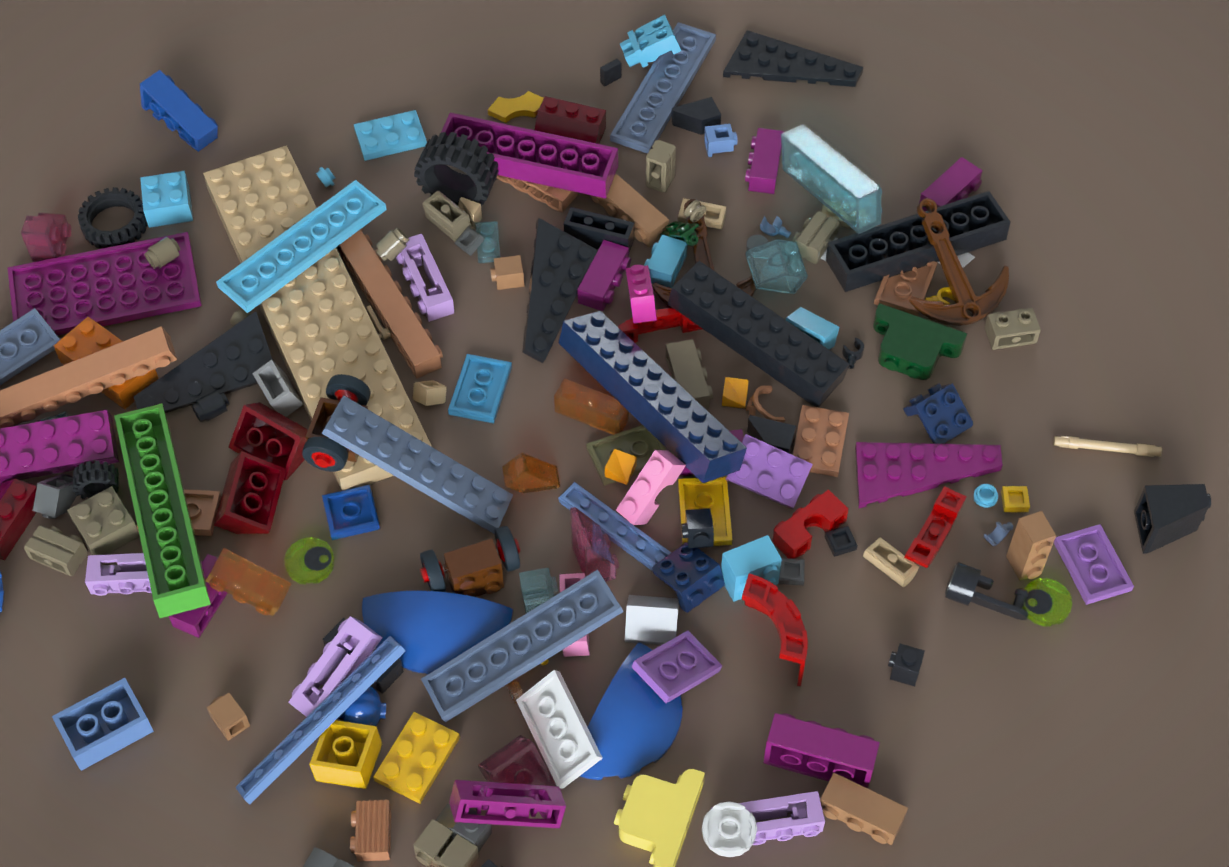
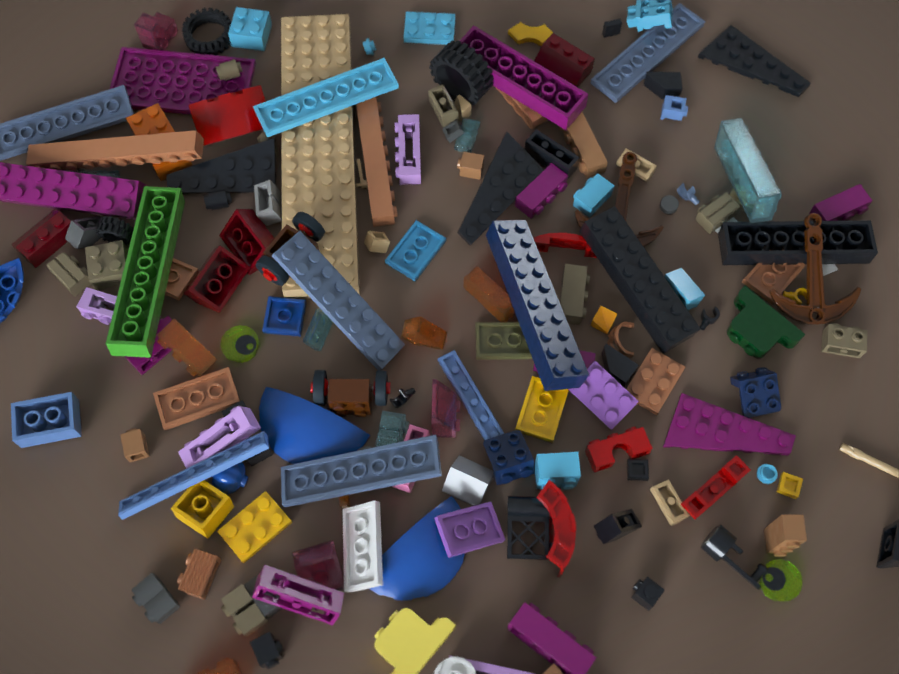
camera: 20 degrees right, 10 degrees up
dark tan brick [376,227,410,261] -> none
light orange slope [605,449,637,485] -> none
bright pink arch [616,450,686,525] -> none
dark pink brick [626,265,657,323] -> none
dark tan brick [646,140,676,193] -> none
dark green hinge [660,221,699,246] -> none
black brick [681,508,714,548] -> none
dark tan bush [684,200,706,223] -> none
magenta brick [745,128,784,194] -> none
clear light blue slope [745,239,808,294] -> none
dark grey tile [779,558,805,586] -> none
sand blue piece [983,521,1013,546] -> none
medium lavender plate [1054,524,1134,605] -> none
none -> nougat plate [153,367,240,430]
none -> red panel [188,85,266,146]
none -> clear light blue plate [303,308,333,351]
none -> black piece [390,388,415,408]
none -> black piece [507,496,553,560]
none -> black slope [594,509,642,544]

